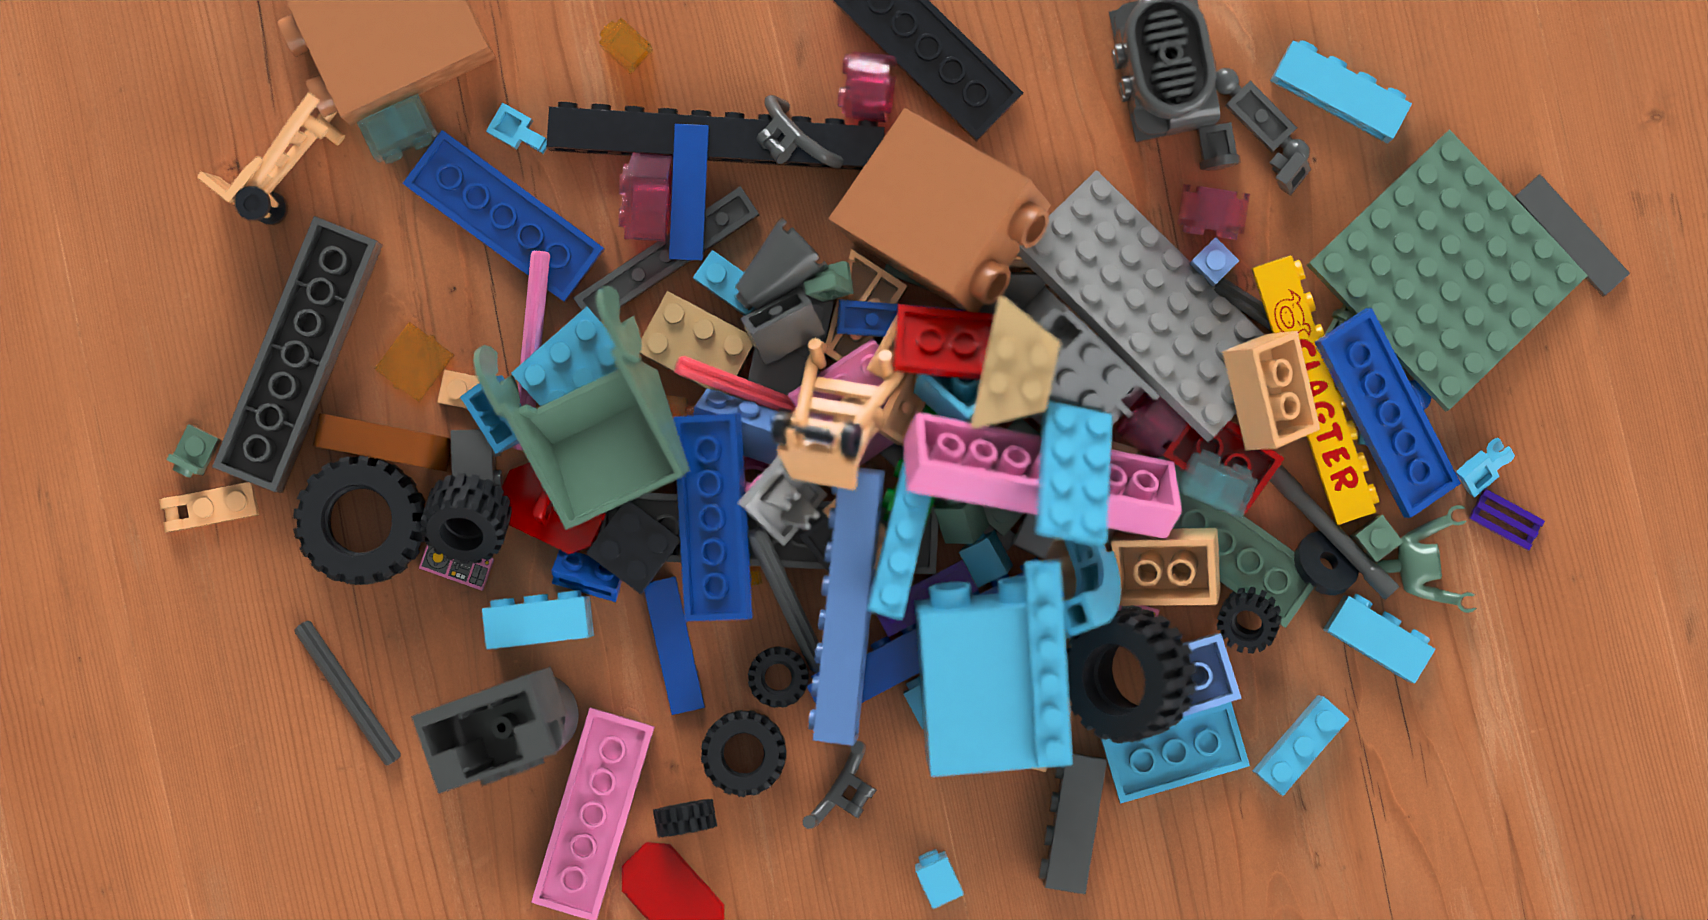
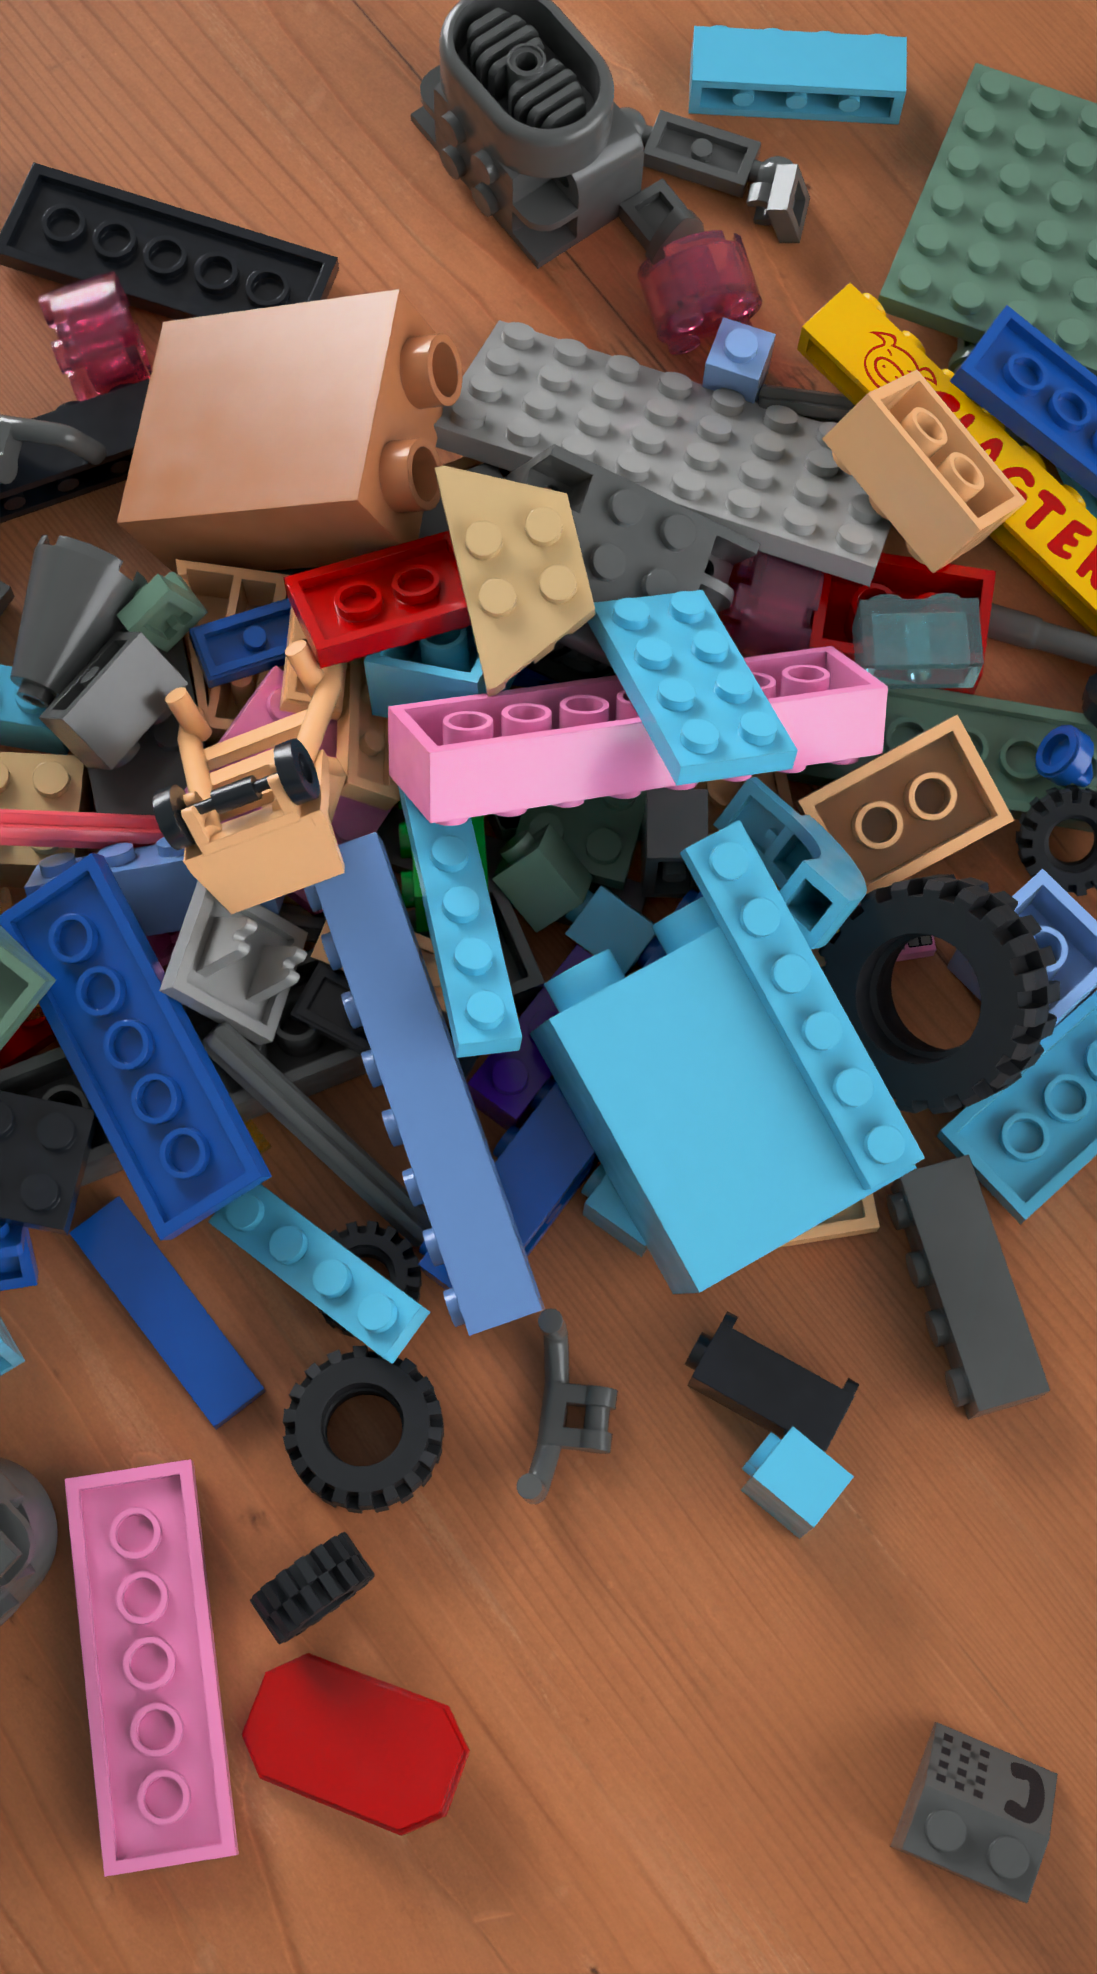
camera: 30 degrees left, 15 degrees down
none -> medium azure plate [208,1184,430,1364]
none -> black brick [684,1311,859,1452]
none -> blue tile [1035,725,1094,787]

